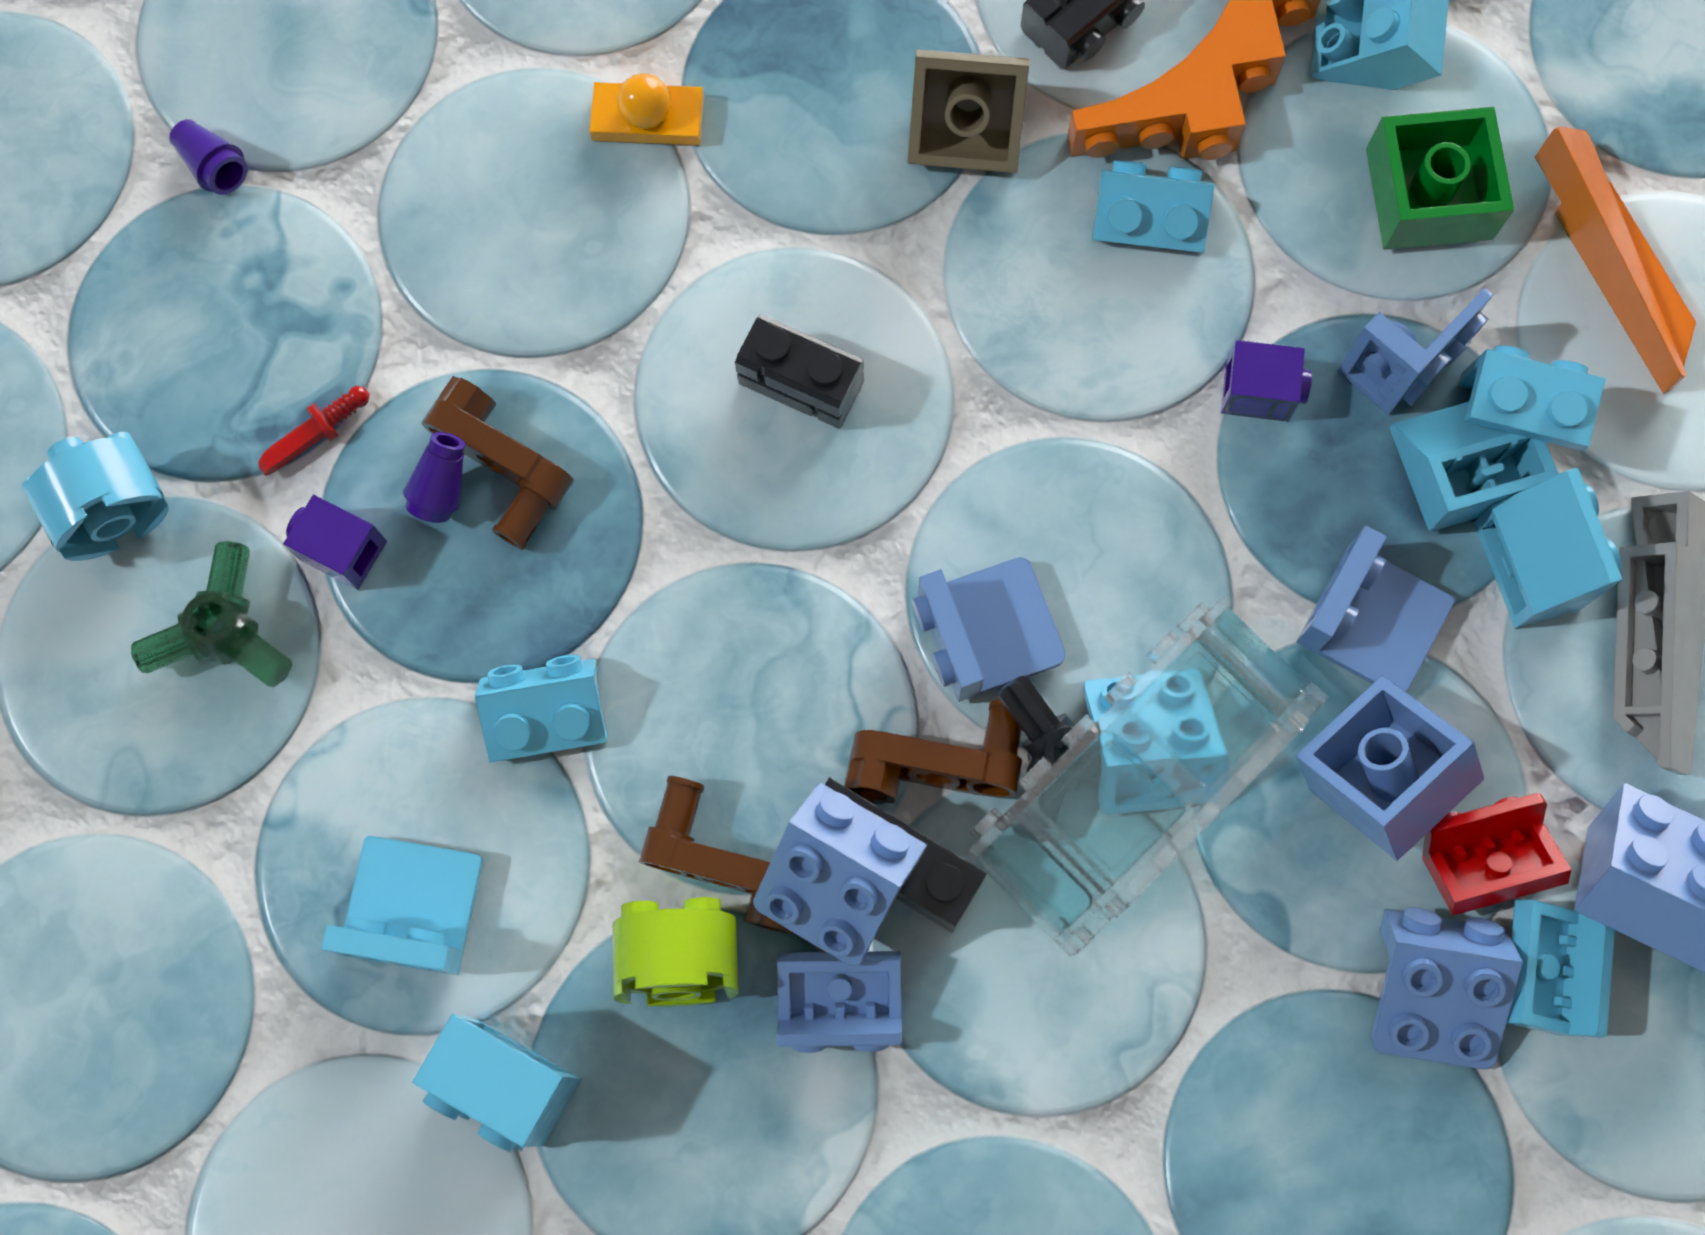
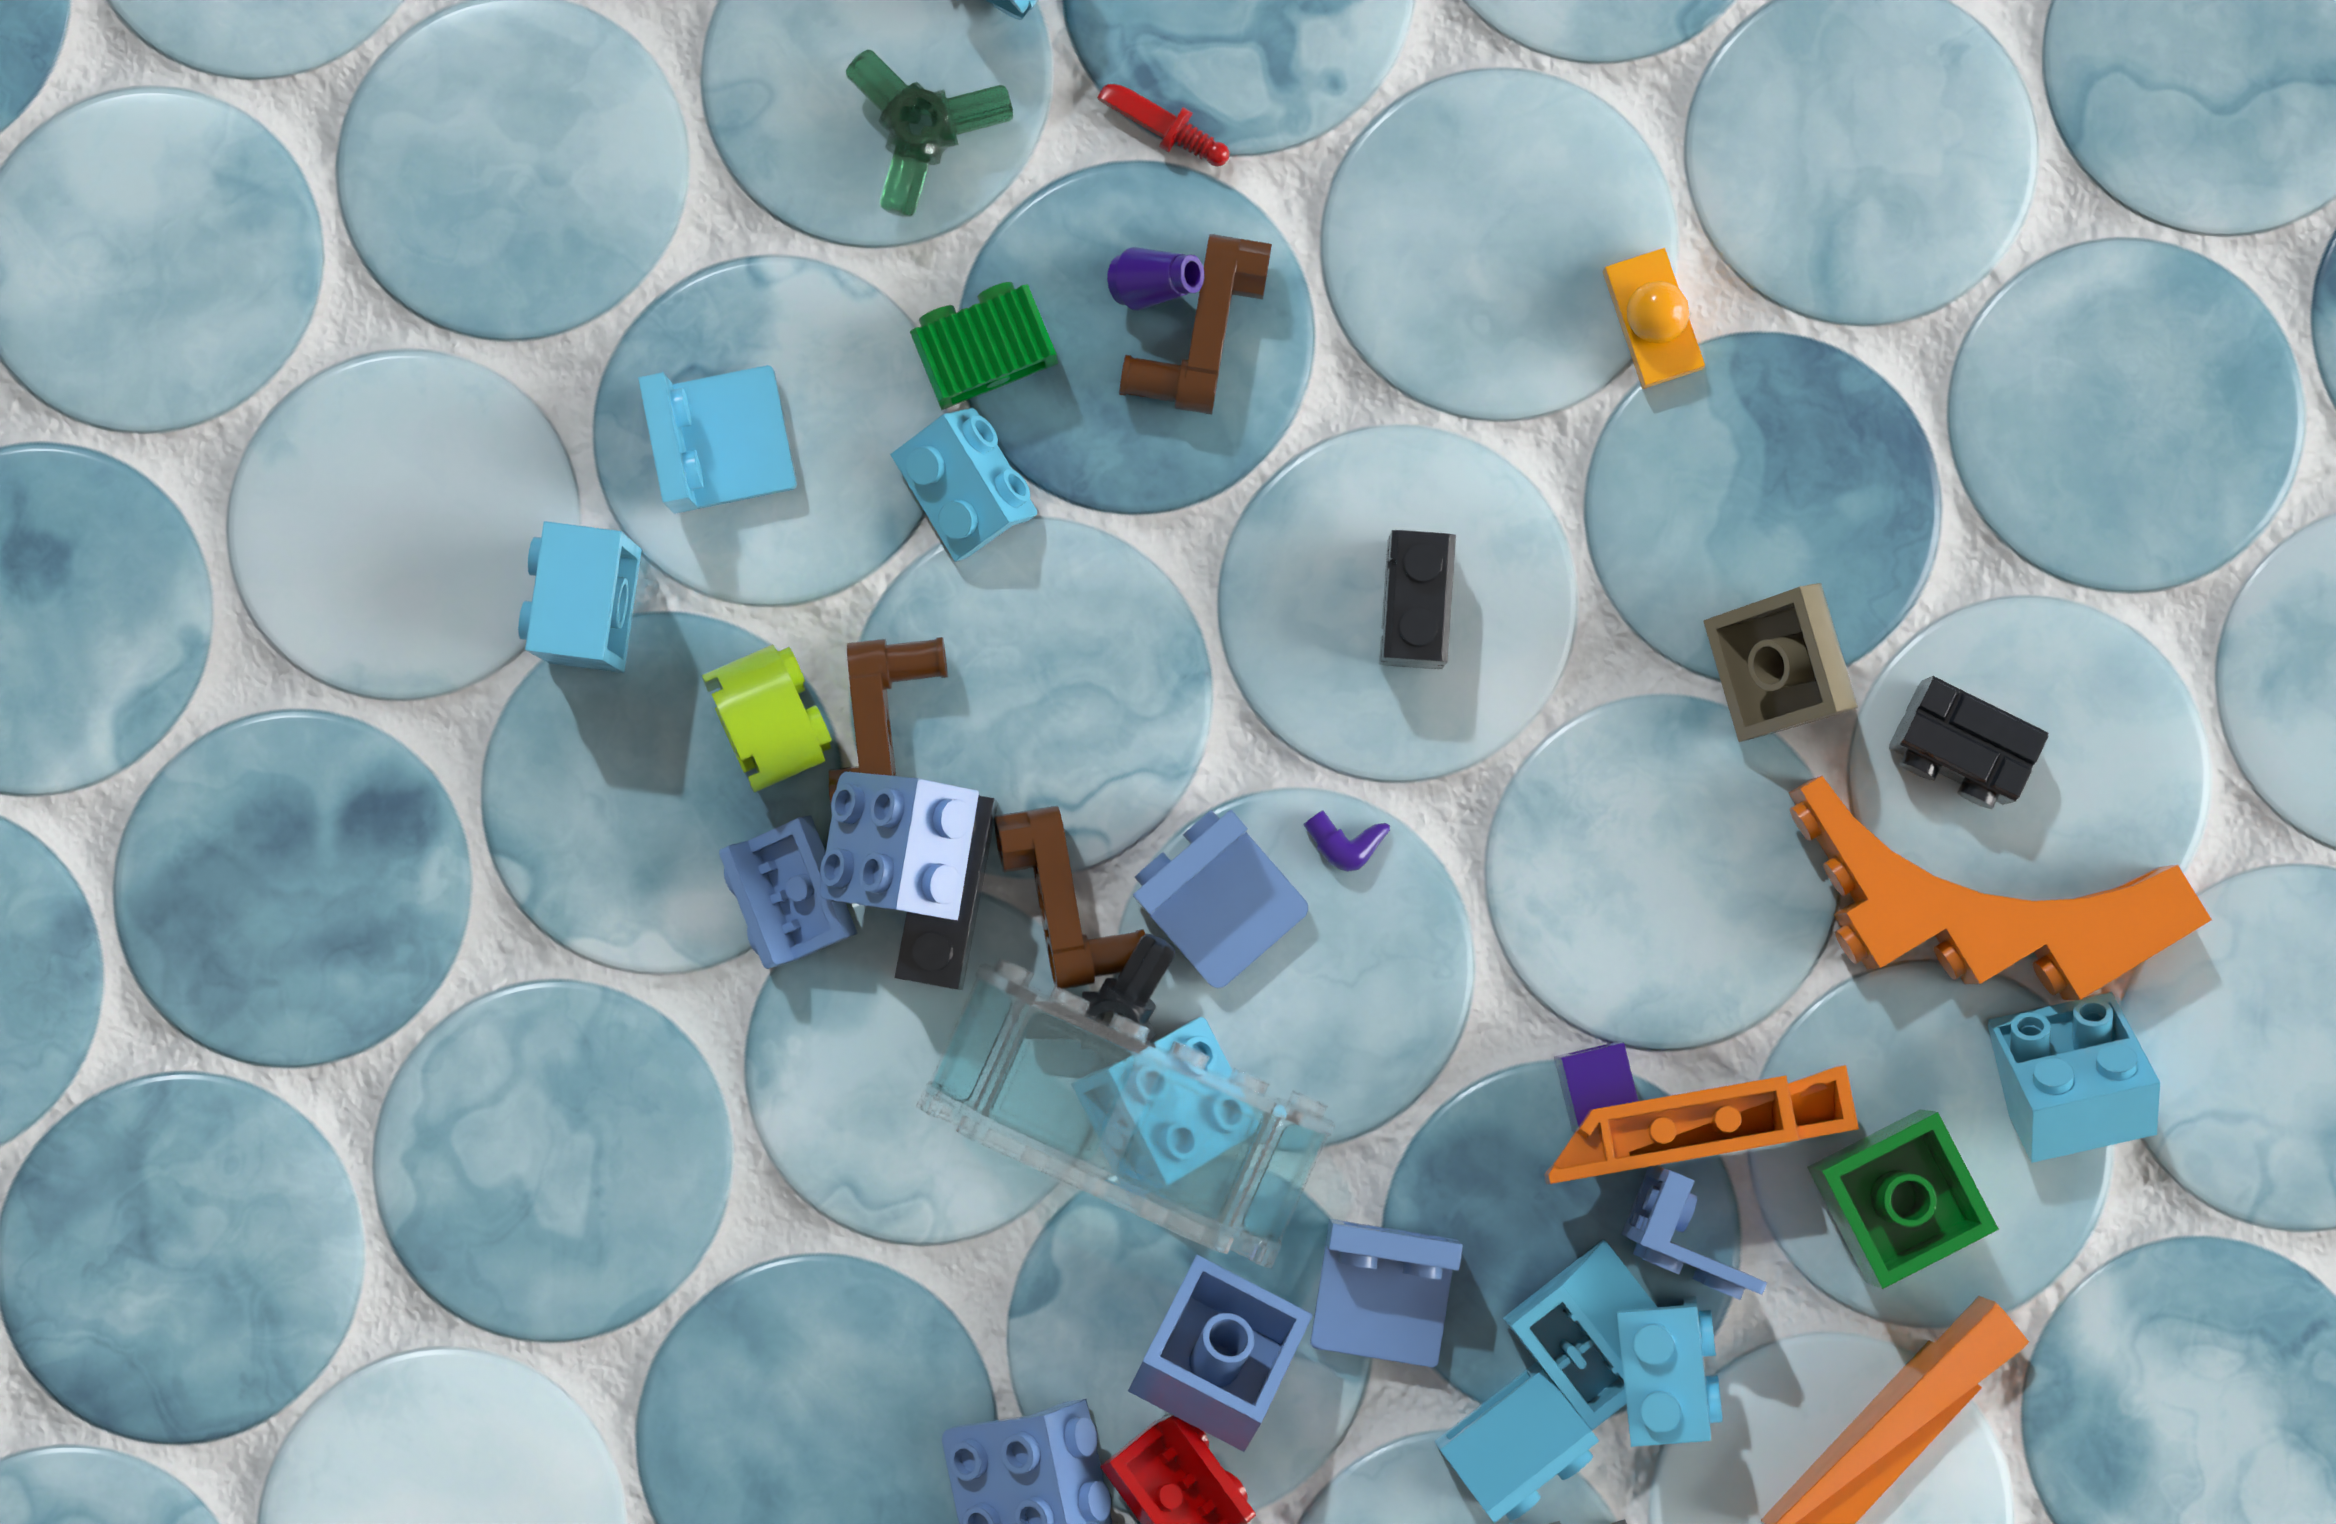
camera: 65 degrees right, 10 degrees up
dark purple brick [283,494,387,590] -> none
medium azure bracket [1092,160,1215,253] -> none
none -> green brick [910,282,1058,411]
none -> dark purple animal [1303,810,1390,872]
none -> orange wedge [1544,1065,1859,1184]

